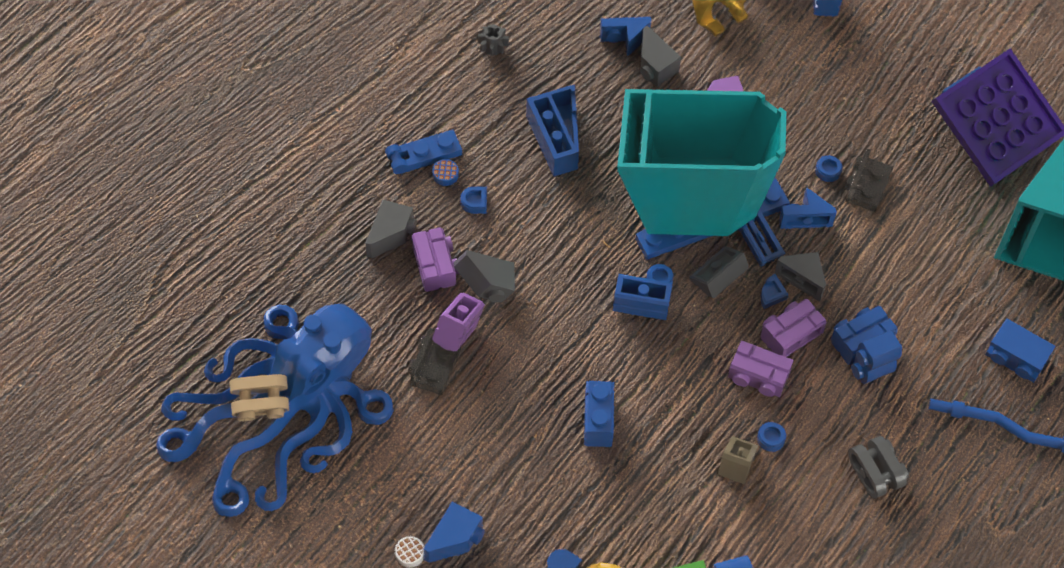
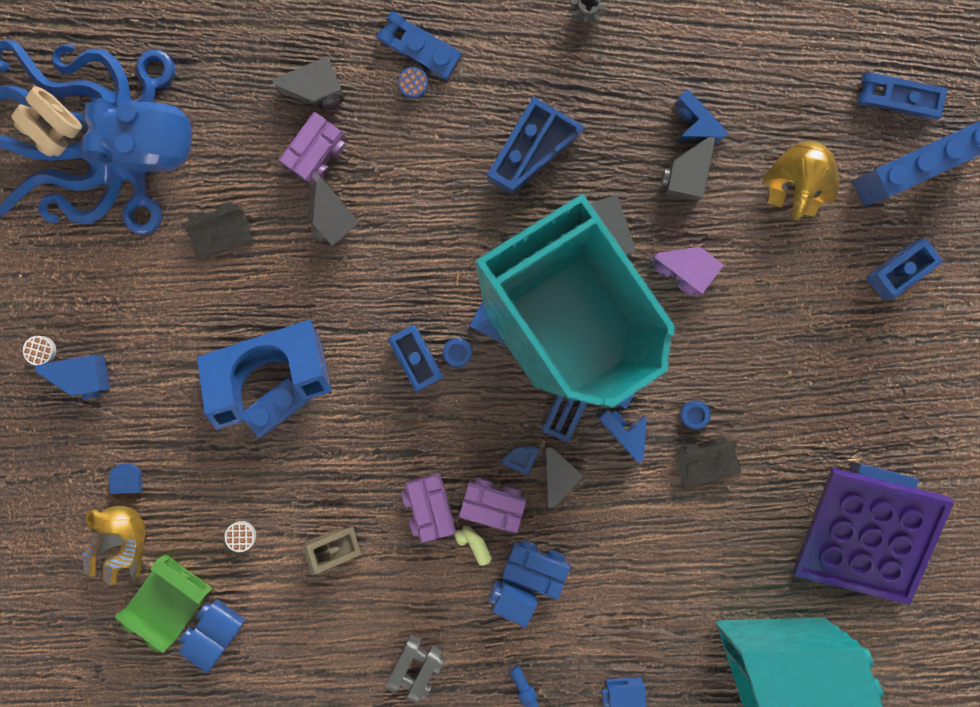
camera: 50 degrees right, 30 degrees up
medium lavender brick [432,292,485,352] -> none
blue tile [460,187,487,214] -> none
dark grey slope [689,246,749,298] -> none
blue tile [757,422,786,452] -> none
none -> blue arch [197,319,332,430]
none -> tile [225,521,256,552]
none -> yellowish green arm [454,526,492,566]

